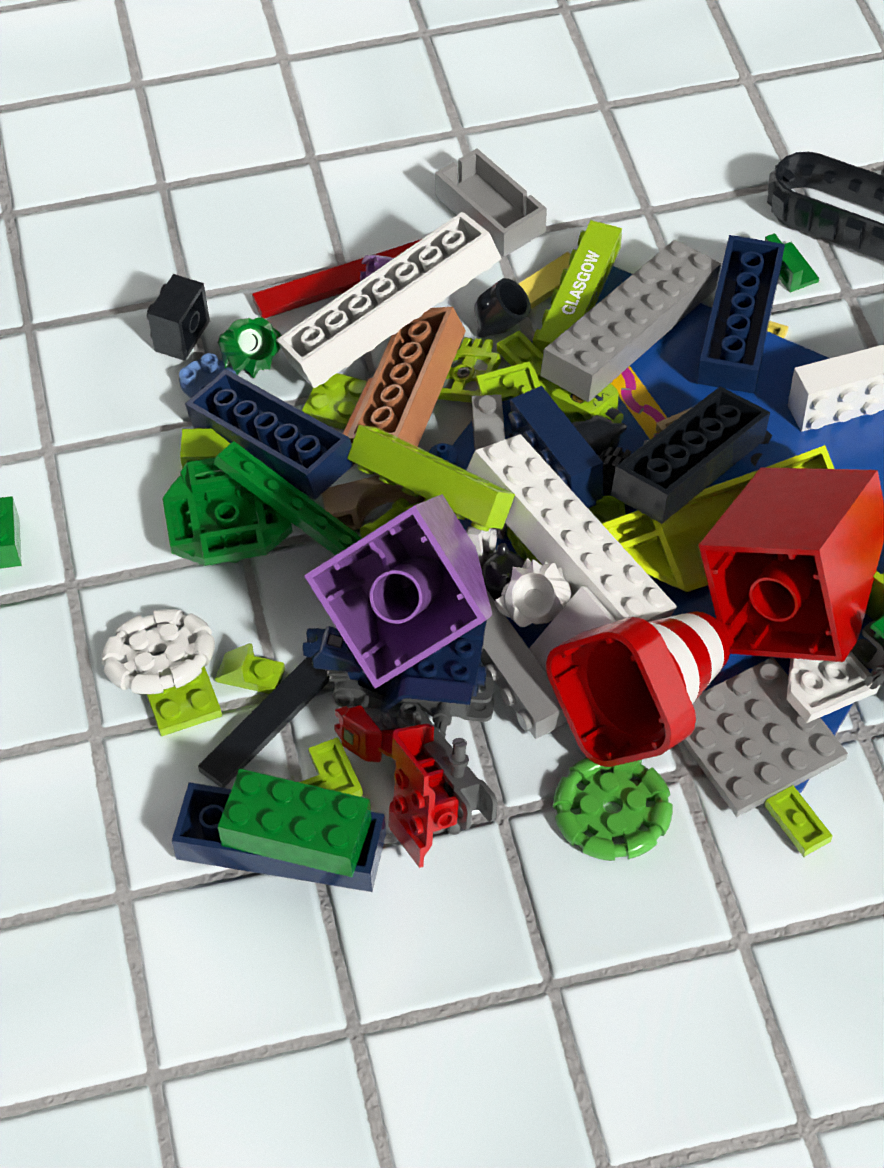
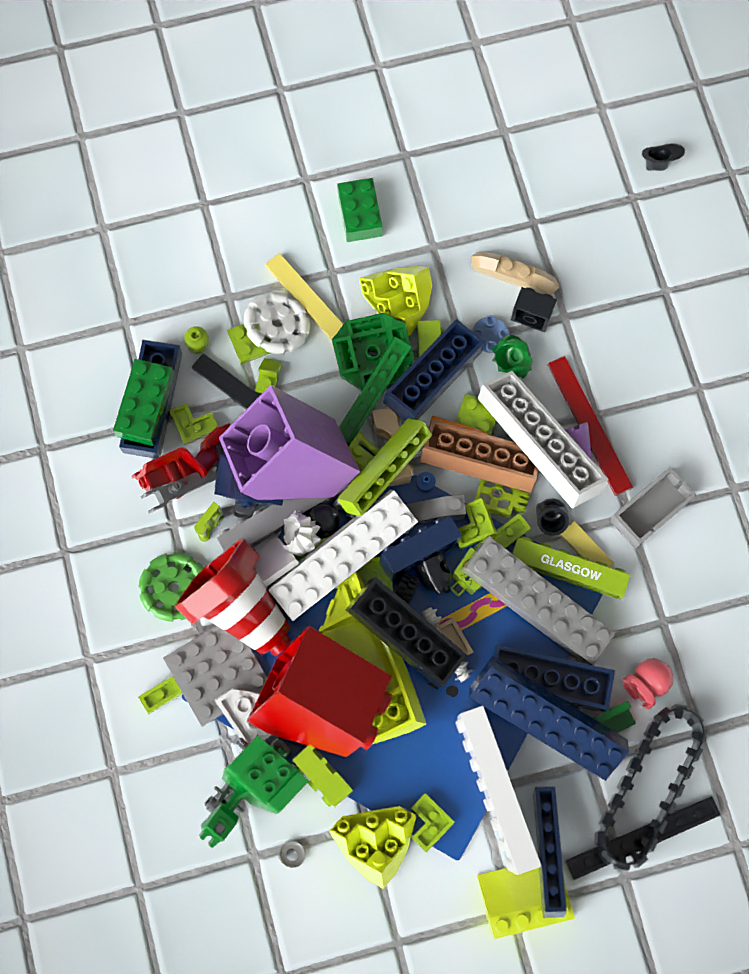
camera: 85 degrees right, 20 degrees up
none -> lime head [184,326,210,354]
none -> lime plate [194,502,224,542]
none -> light yellow tile [265,253,343,341]
none -> neon yellow brick [359,266,432,335]
none -> dark blue brick [469,656,629,781]
none -> tan brick [471,252,559,295]
none -> coral tile [621,658,673,709]

